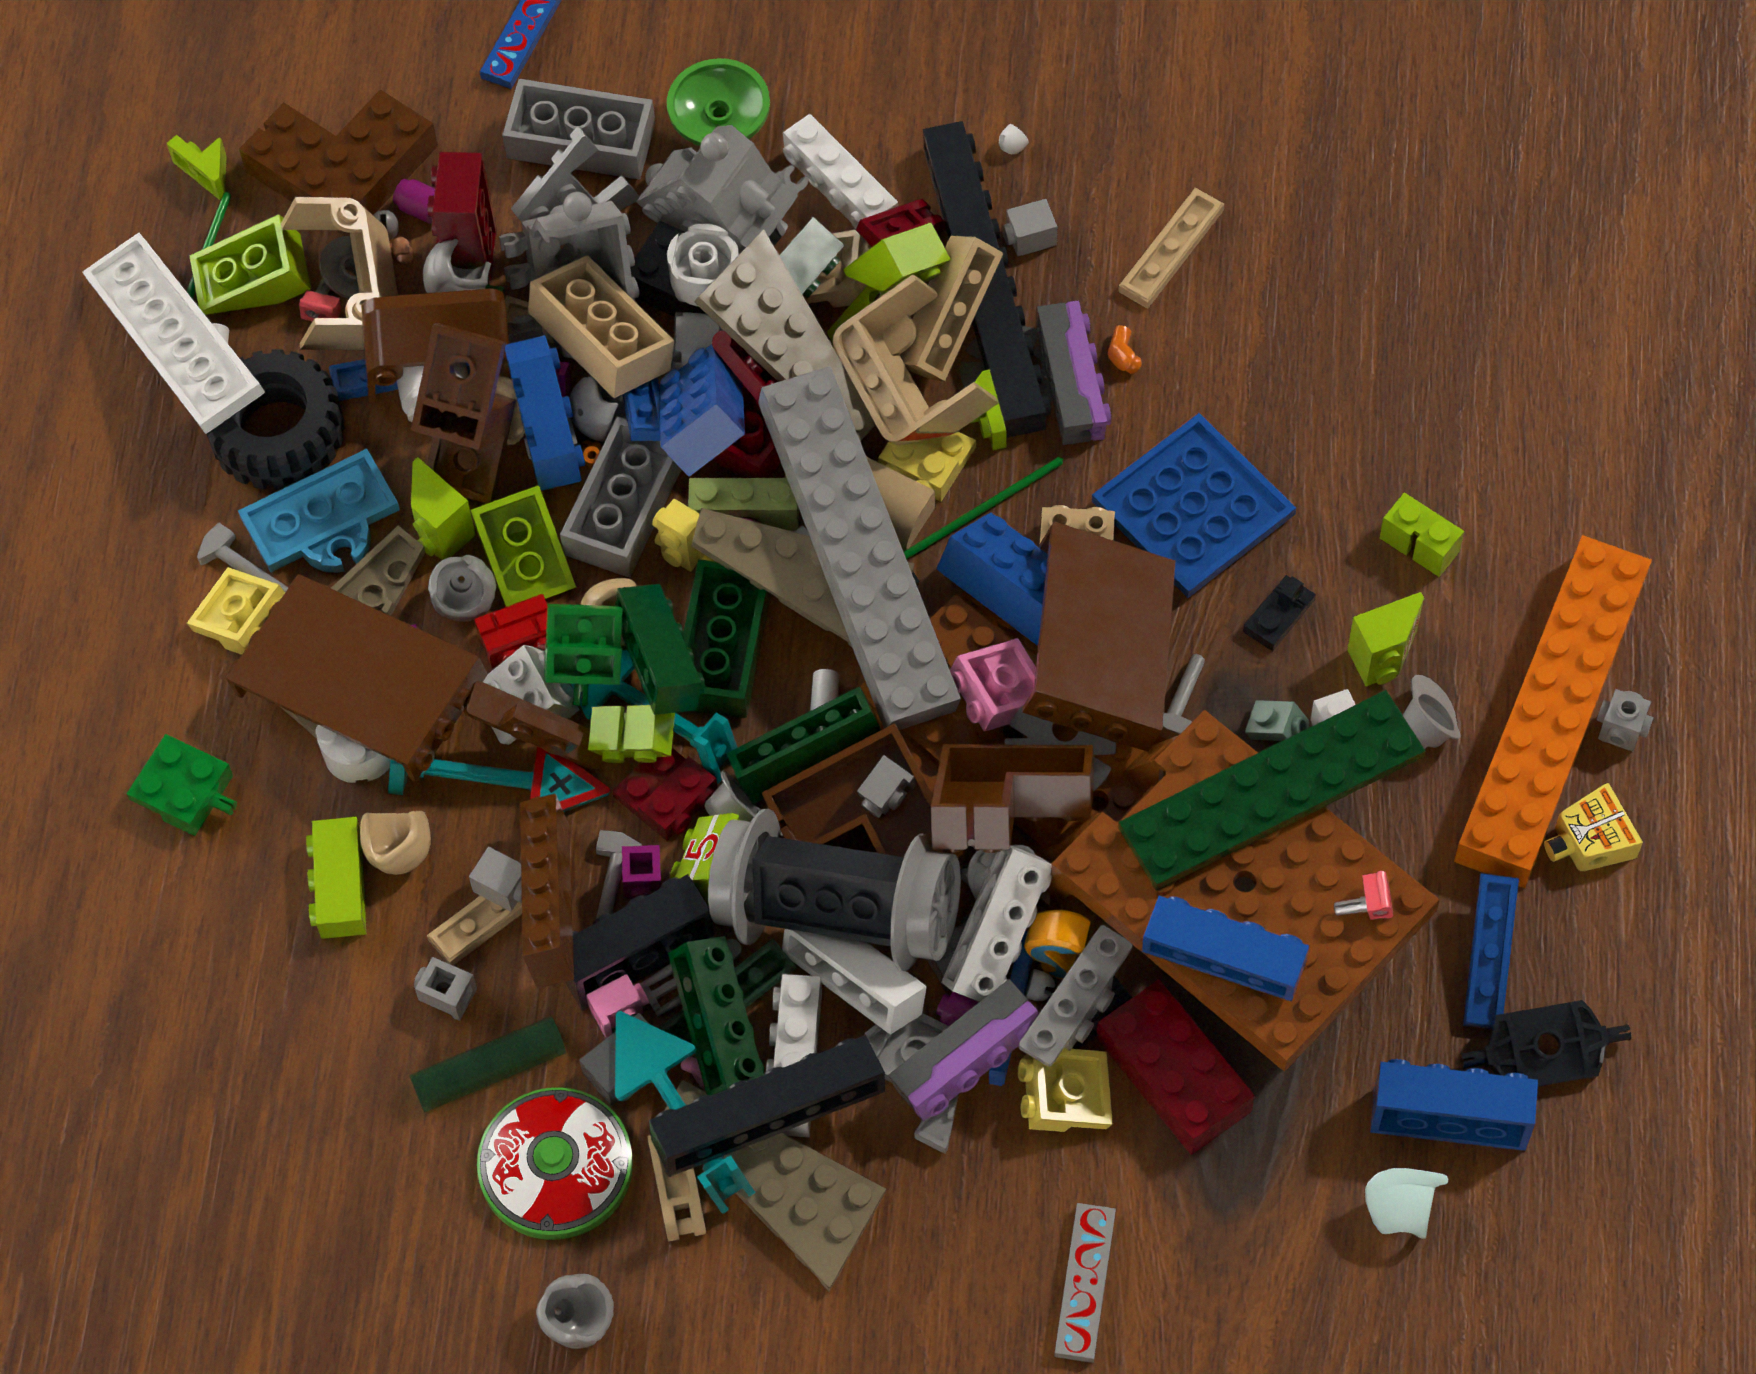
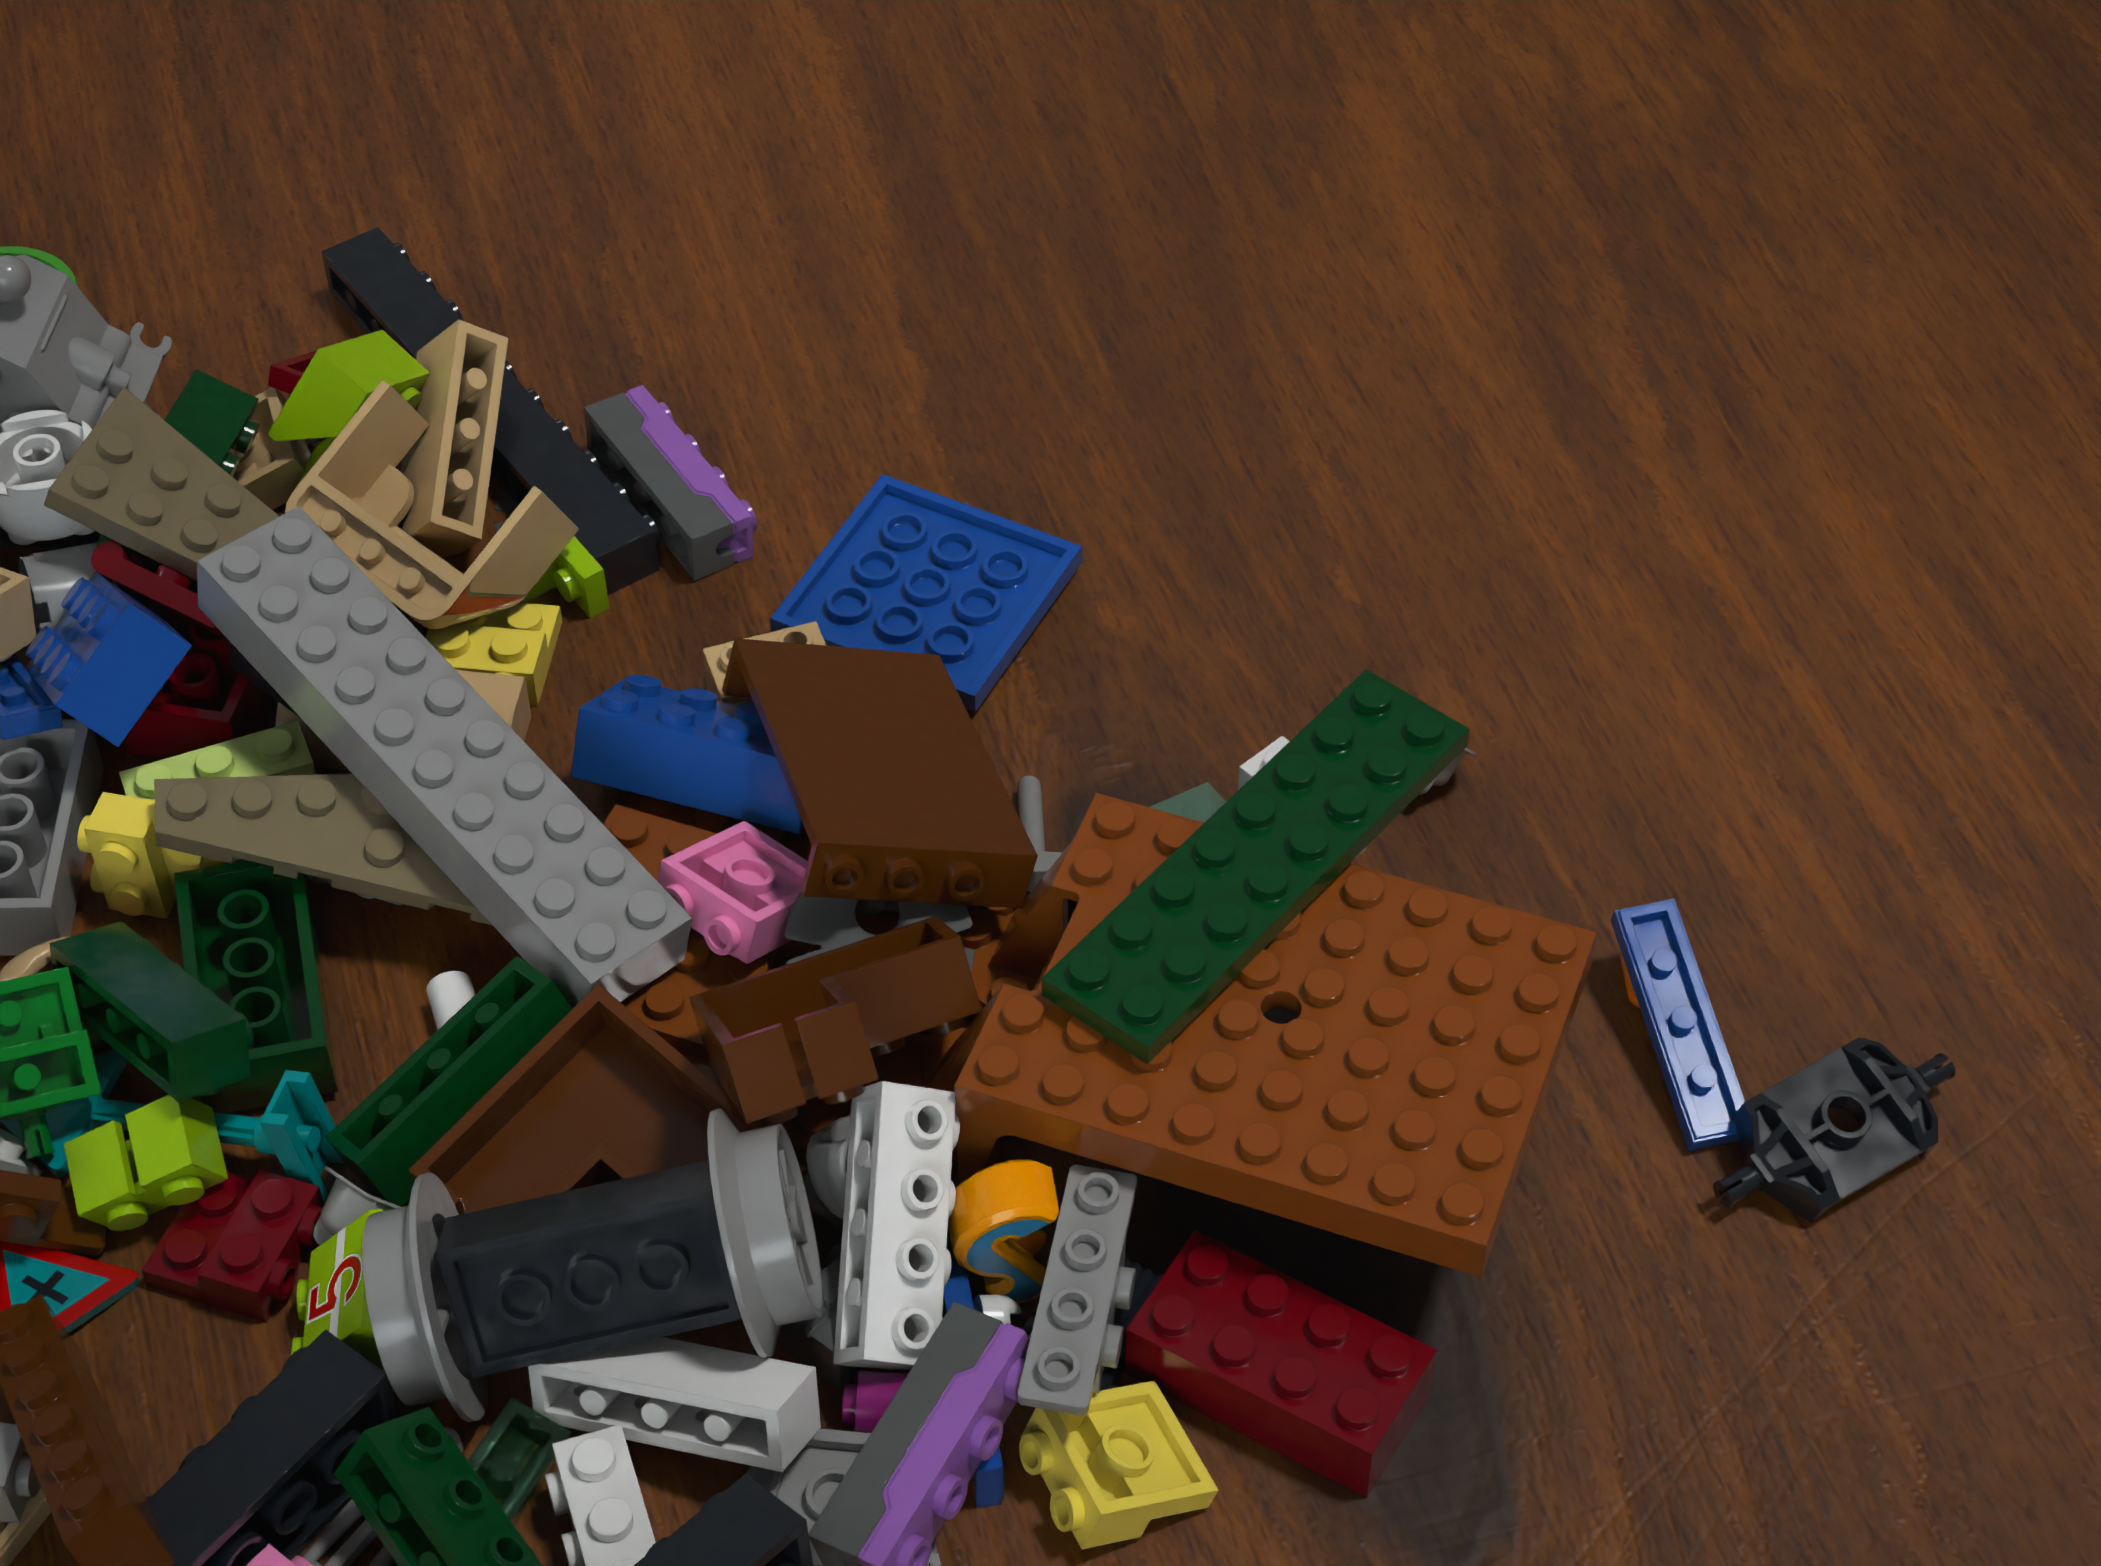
camera: 25 degrees left, 15 degrees down
light grey piece [596,830,642,919] -> none
magenta brick [622,845,661,899] -> none
white brick [783,114,898,229] -> none
light grey brick [857,755,917,818] -> none
green axle [904,457,1063,560] -> none
white hinge [999,124,1029,154] -> none
light grey brick [1002,199,1057,257] -> none
orange arm [1108,325,1142,374] -> none
tan tile [1119,188,1224,309] -> none
blue brick [1142,896,1309,1002] -> none
black hinge [1243,575,1316,652] -> none
coral piece [1334,871,1394,920] -> none
lime slope [1347,592,1424,686] -> none
light aqua piece [1365,1168,1448,1239] -> none
blue brick [1370,1059,1538,1151] -> none
lime piece [1380,492,1464,577] -> none
orange brick [1454,535,1652,888] -> none
light yellow torso [1544,783,1643,871] -> none
light grey brick [1596,689,1654,752] -> none

